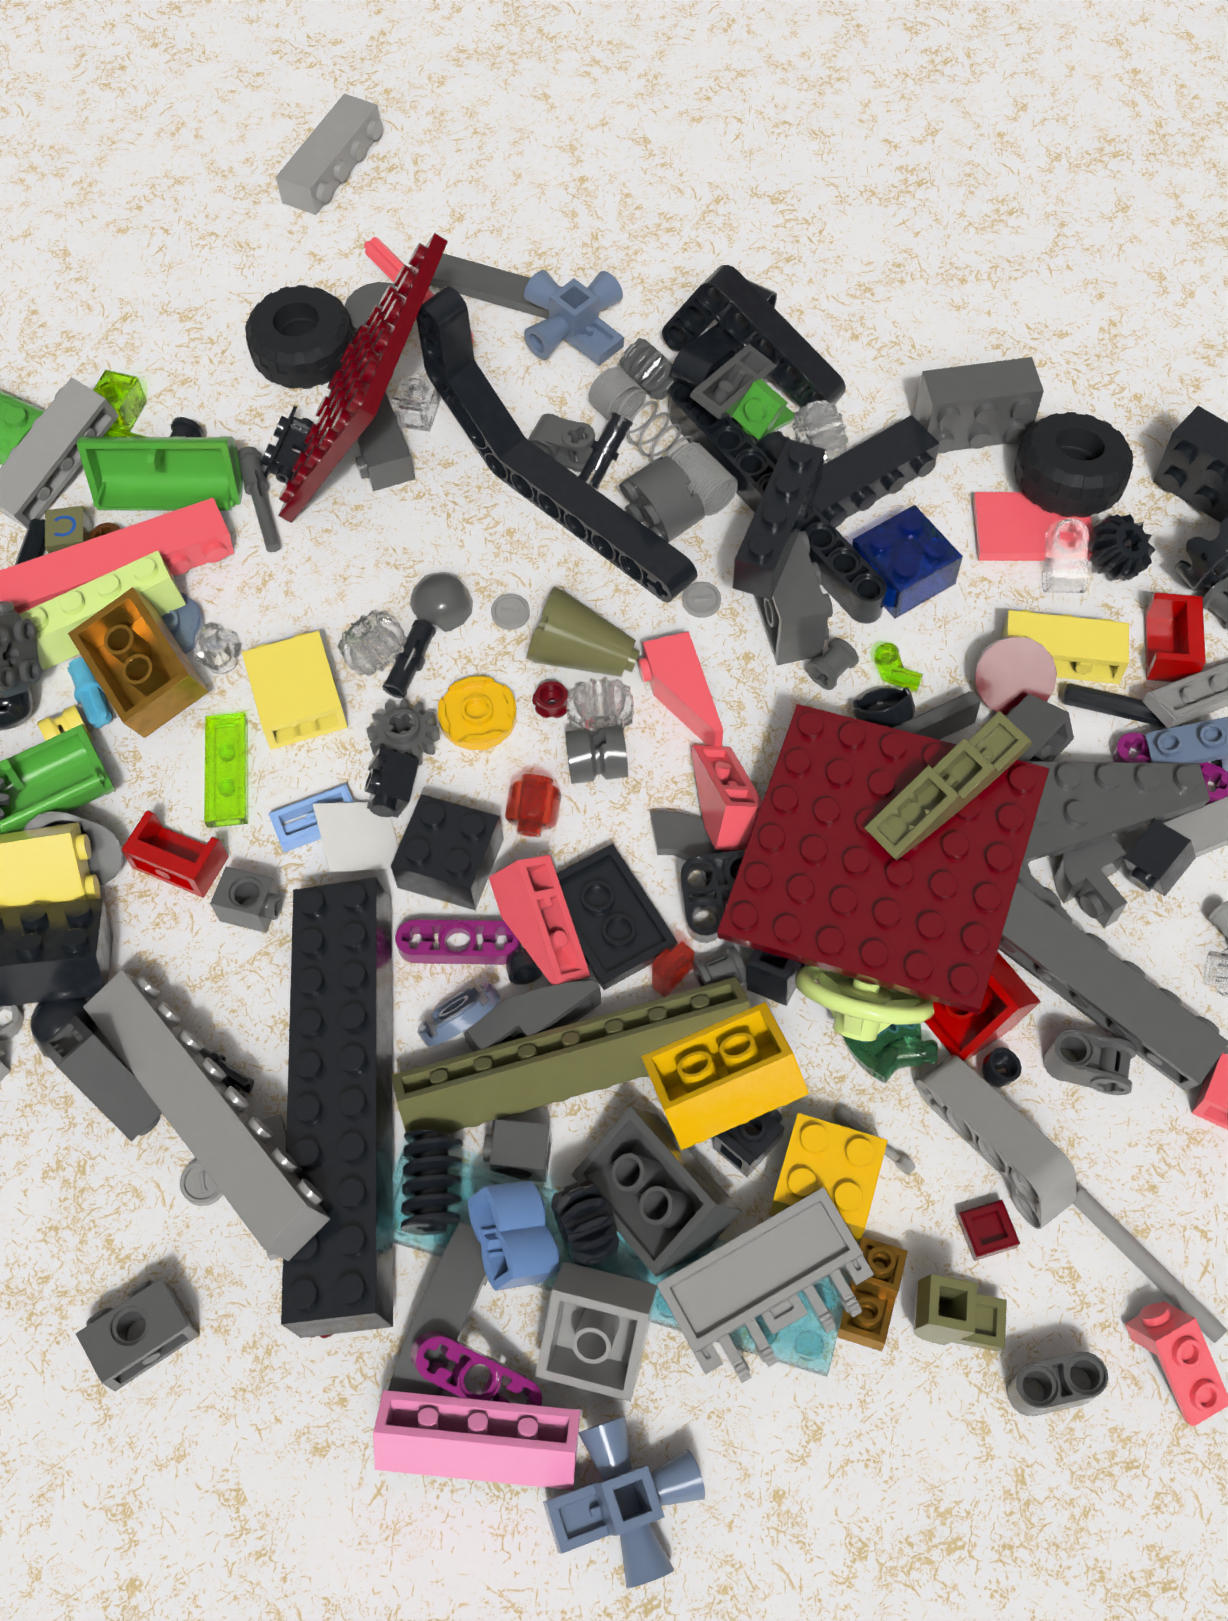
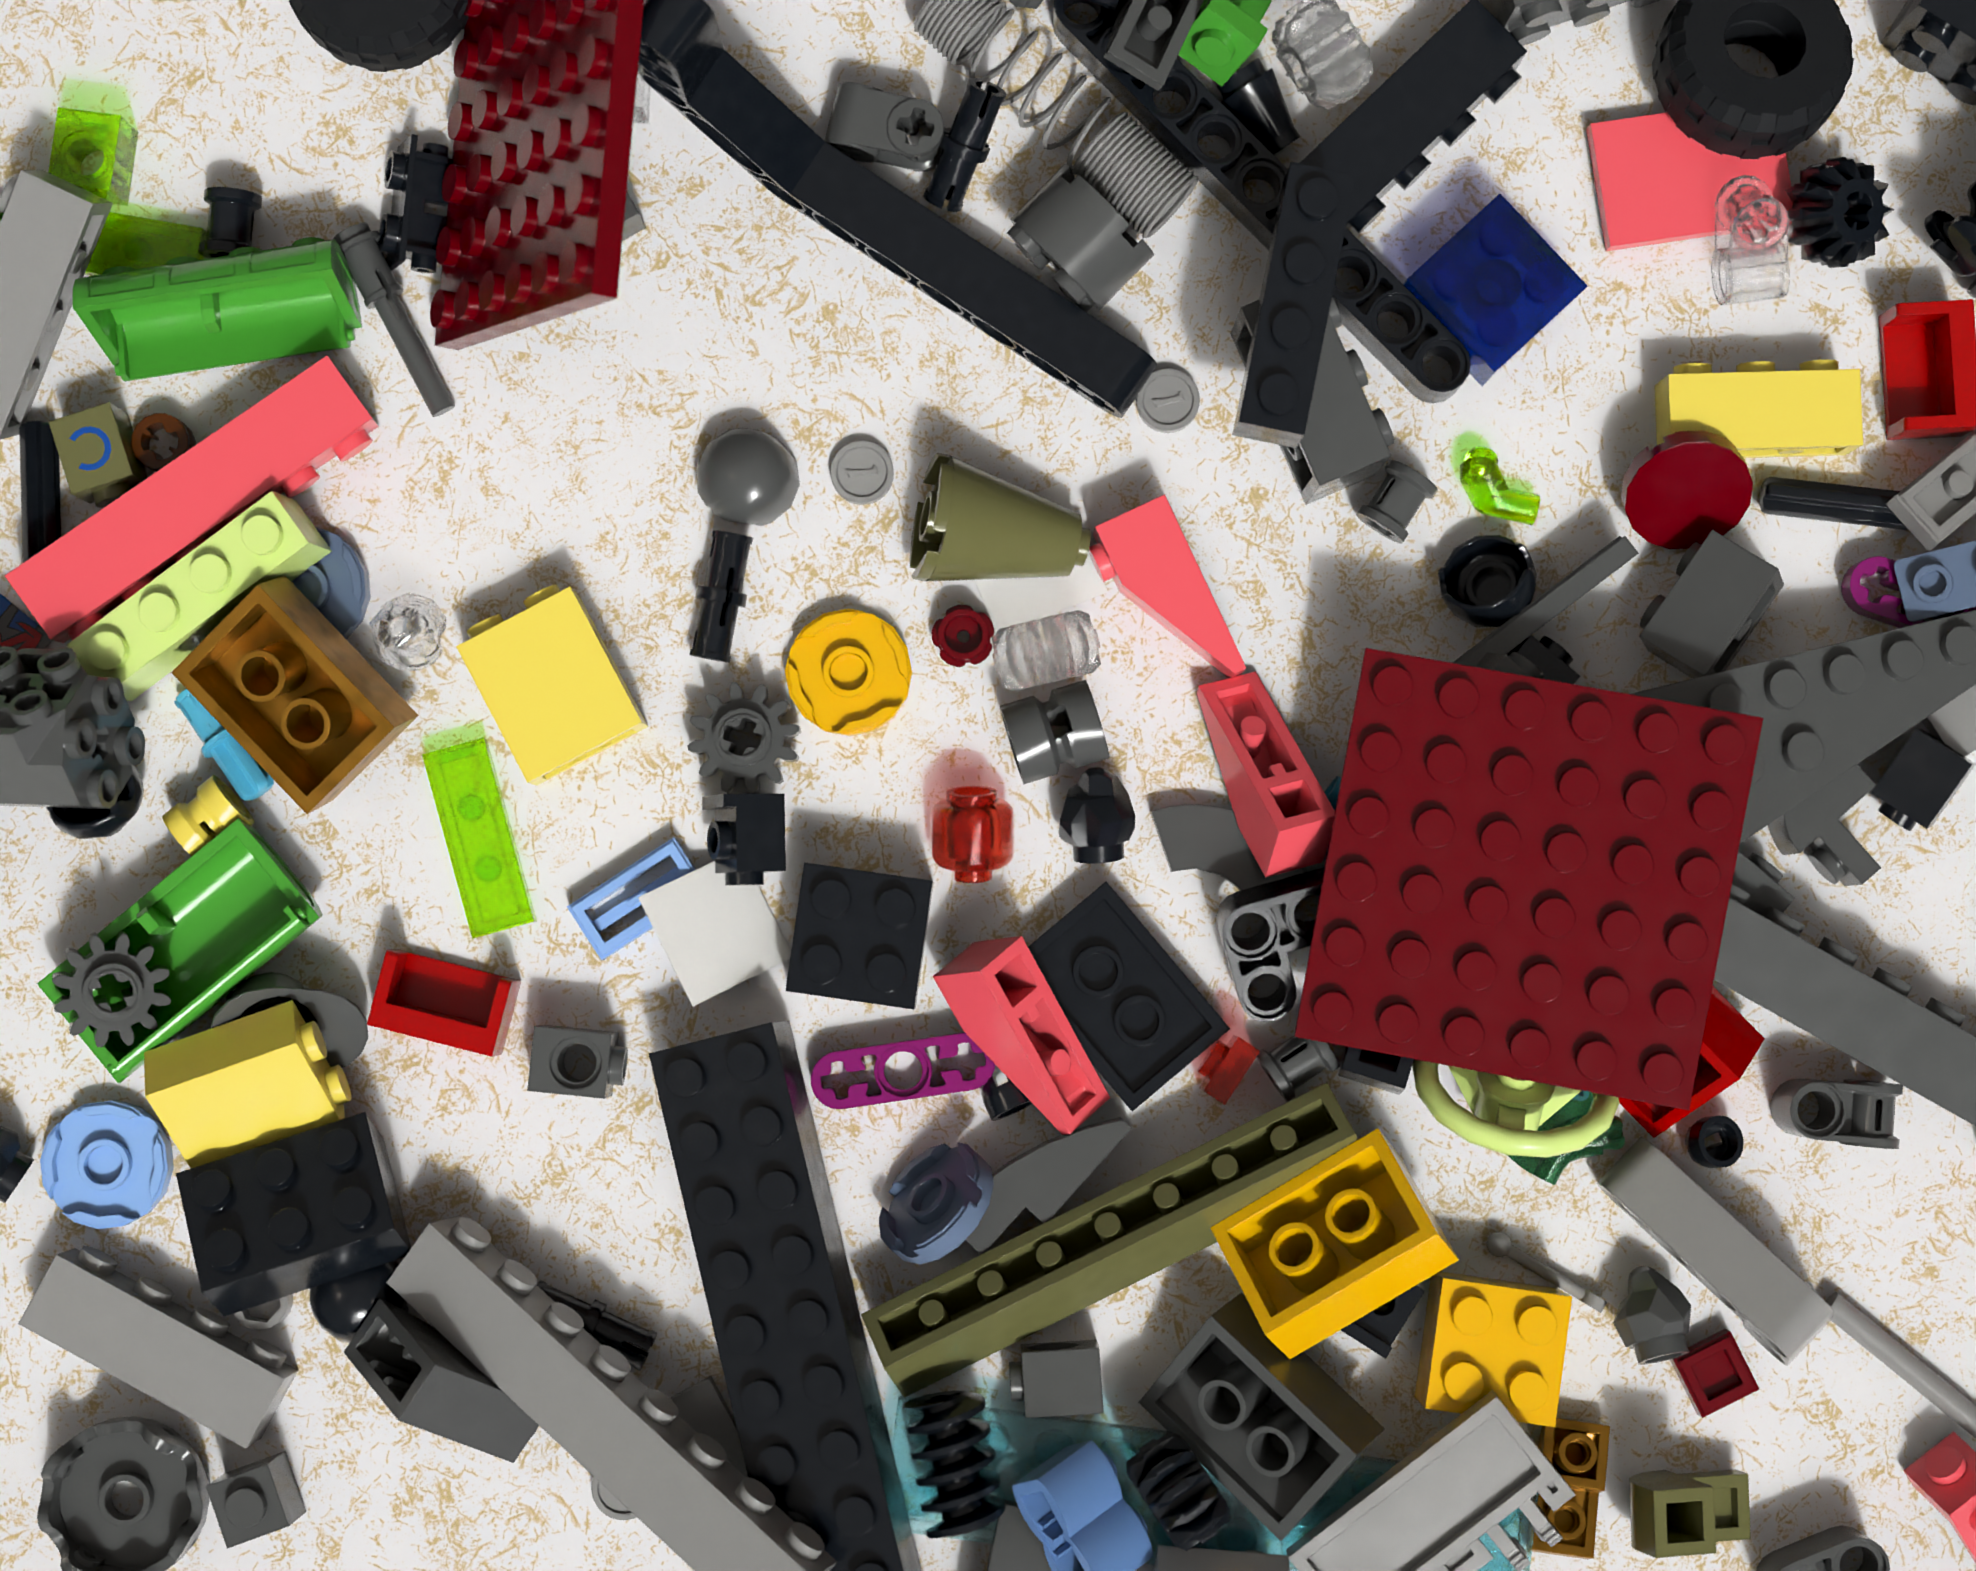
camera: 15 degrees left, 25 degrees up
clear gear [337,610,407,676] -> none
olive slope [865,711,1033,860] -> none
none -> black rock [1058,767,1135,864]
none -> dark grey rock [1613,1266,1691,1365]

